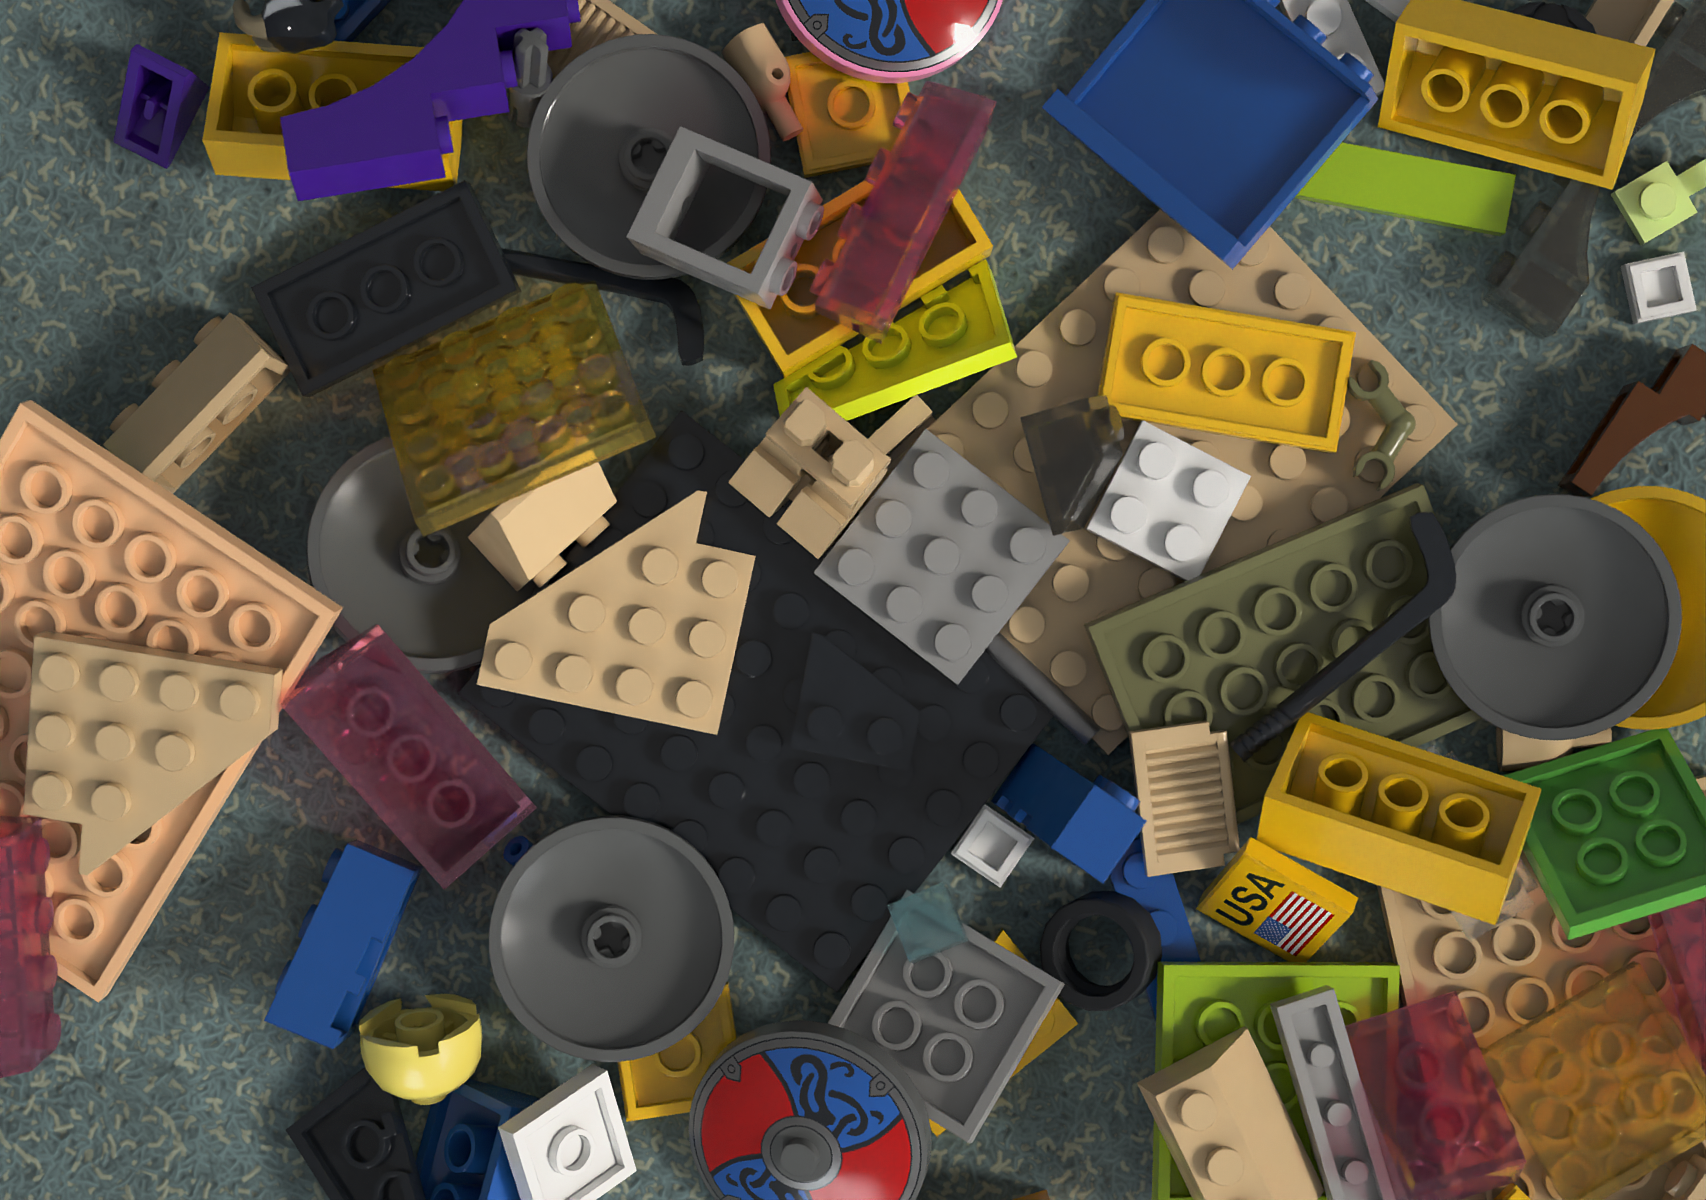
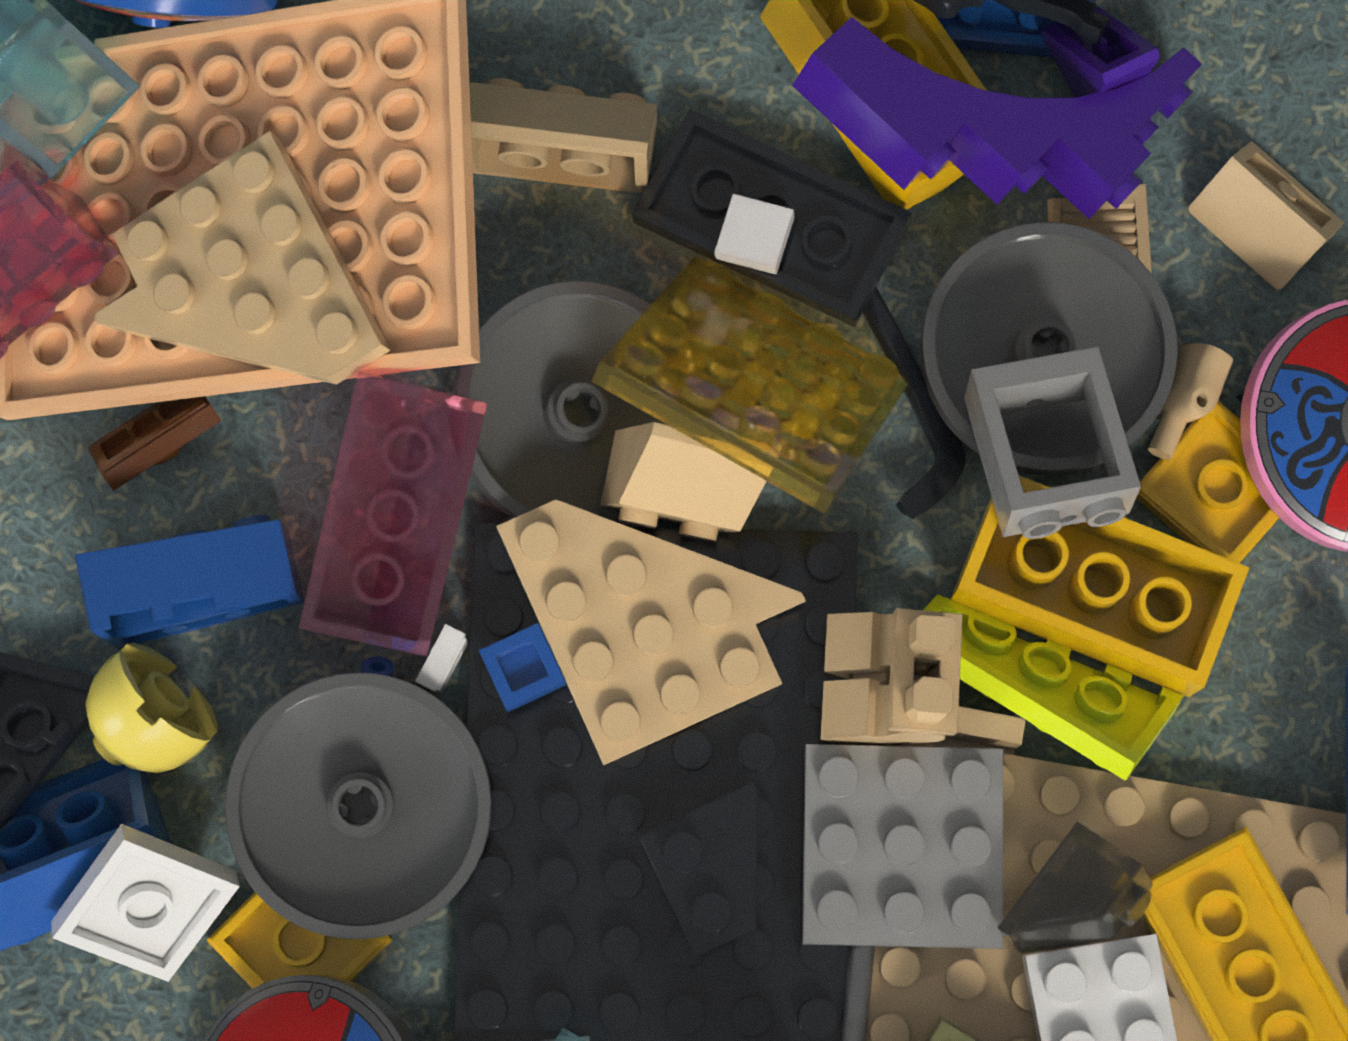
camera: 55 degrees right, 10 degrees down
dark grey axle [506,28,553,128] -> none
clear pink slope [809,80,997,344] -> none
none -> reddish brown plate [88,396,221,491]
none -> white tile [415,624,468,697]
none -> blue plate [479,623,567,712]
none -> white tile [715,194,794,275]

